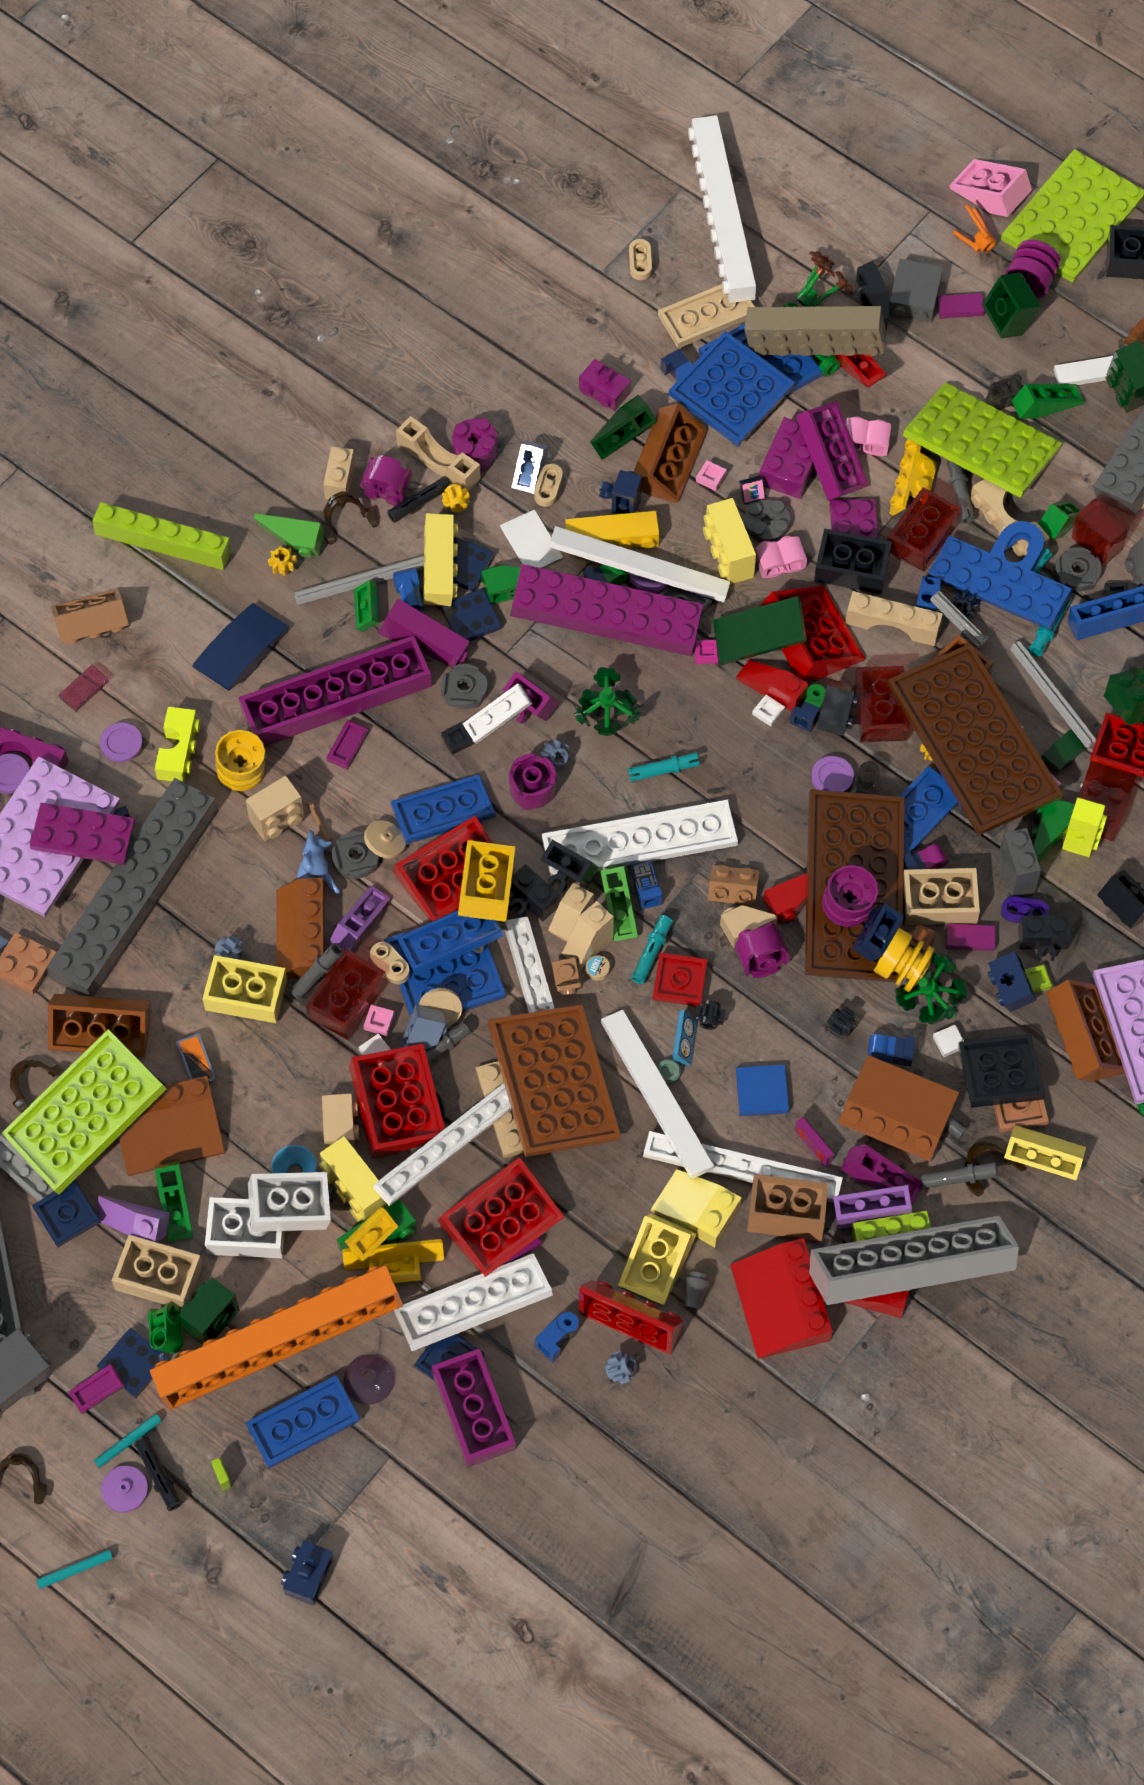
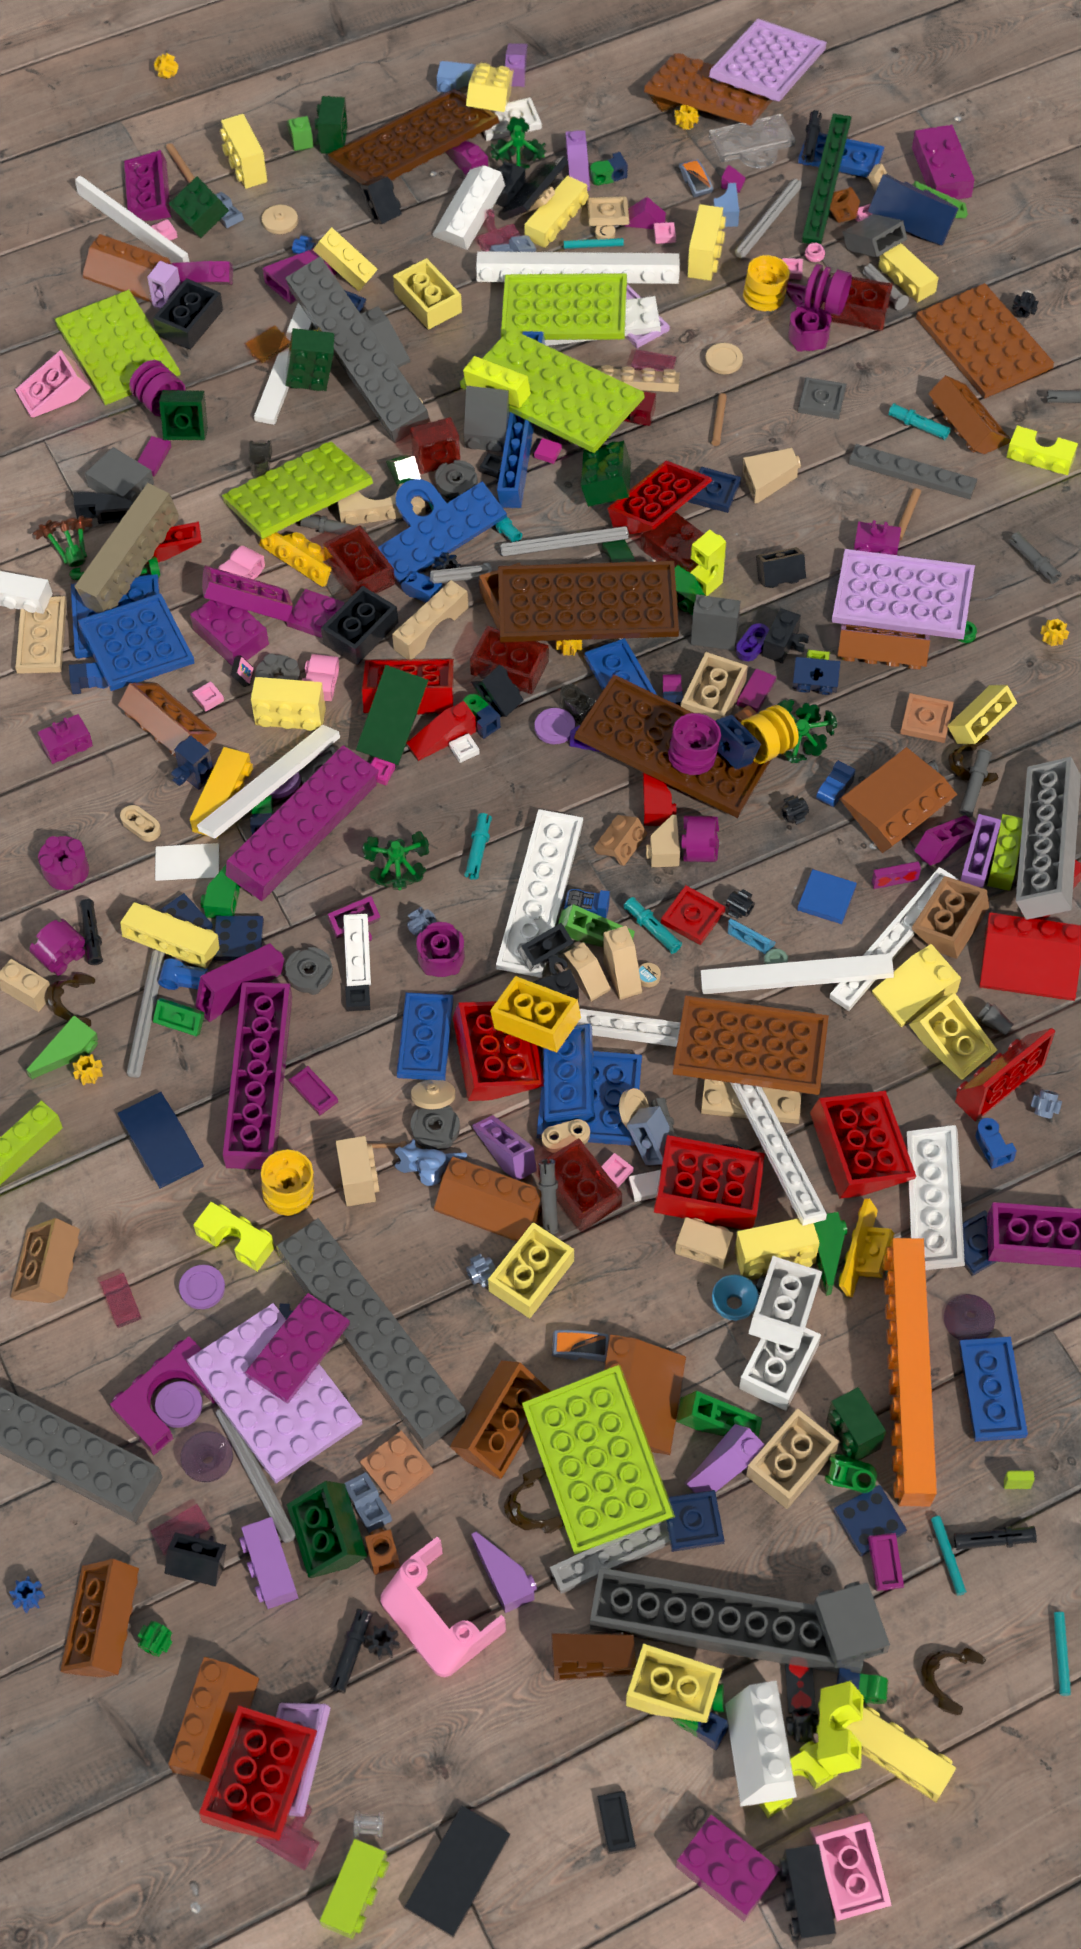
camera: 65 degrees left, 5 degrees down
medium lavender piece [101,1466,148,1513] -> none
yellow plate [345,1207,398,1261] -> none
tan arch [396,416,481,491] -> none
yellow gear [442,484,470,513] -> none
arch [512,441,549,493] -> none
medium nougat bracket [551,957,582,995] -> none
dark green slope [590,395,658,460] -> none
white tile [933,1025,964,1058] -> none
orange plant [953,204,997,253] -> none
black plate [958,1034,1045,1108] -> none
green slope [1011,384,1085,419] -> none

